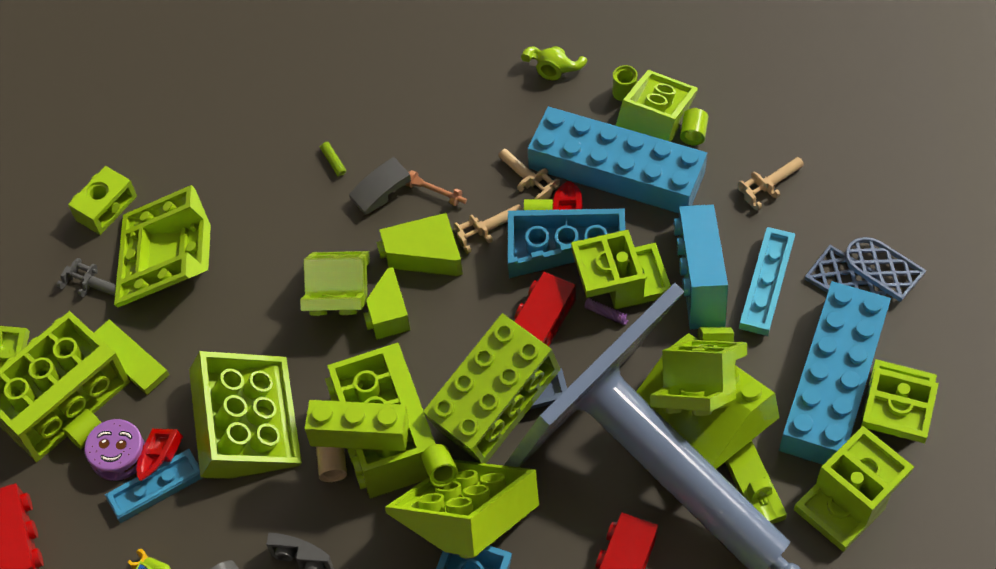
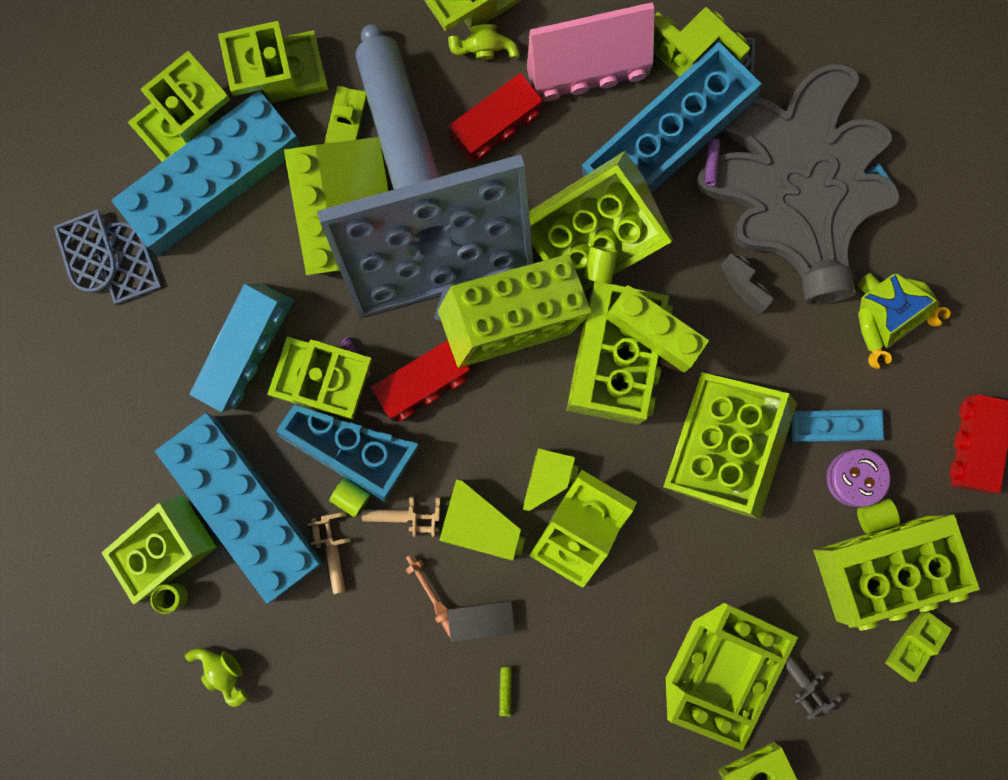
camera: 160 degrees left, 25 degrees up
lime tile [94,319,169,395] -> none
red plate [136,428,183,482] -> none
red plate [553,181,583,210] -> none
lime bracket [650,340,747,416] -> none
lime beam [680,108,709,146] -> none
lime slope [697,327,734,342] -> none
tan piece [738,157,804,211] -> none
medium azure plate [739,227,795,336] -> none

